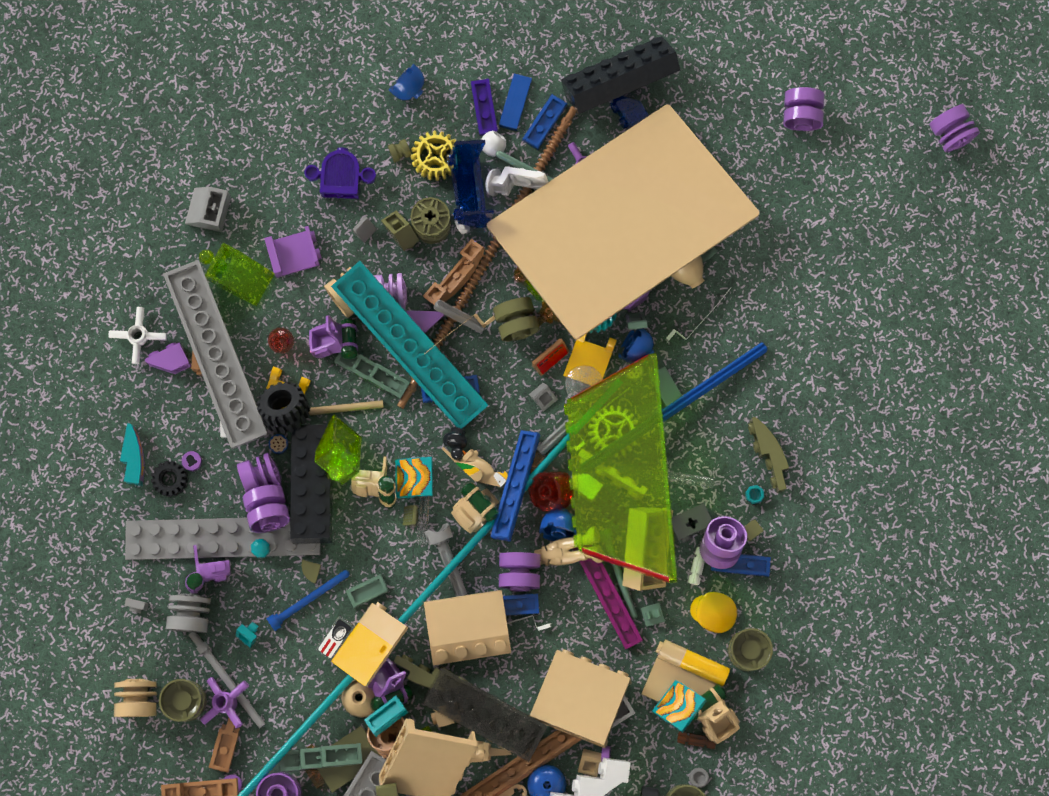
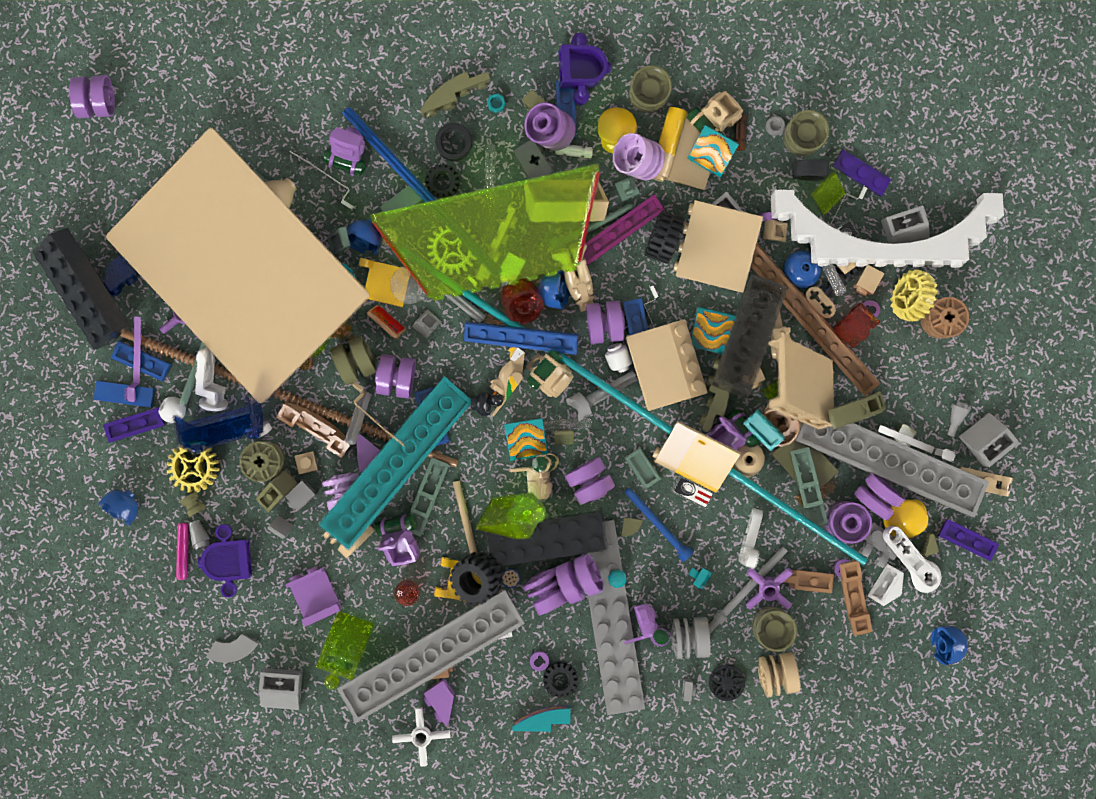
camera: 100 degrees left, 10 degrees up
none -> medium lavender piece [125,316,141,402]
none -> dark pink axle [176,523,189,580]
none -> light grey cone [189,520,211,550]
none -> light grey tile [206,633,259,663]
none -> light grey brick [285,480,318,510]
none -> tan plate [295,451,318,474]
none -> medium lavender piece [322,127,365,176]
none -> medium lavender wheel [375,354,416,399]
none -> black tyre [425,163,460,200]
none -> black tyre [435,123,472,161]
none -> dark purple piece [558,33,611,105]
none -> medium lavender wheel [564,457,615,505]
none -> white head [605,343,633,373]
none -> lavender wheel [613,133,665,181]
none -> black tyre [645,211,685,264]
none -> slope [691,306,735,355]
none -> black wheel [709,664,745,701]
none -> white beam [738,508,763,568]

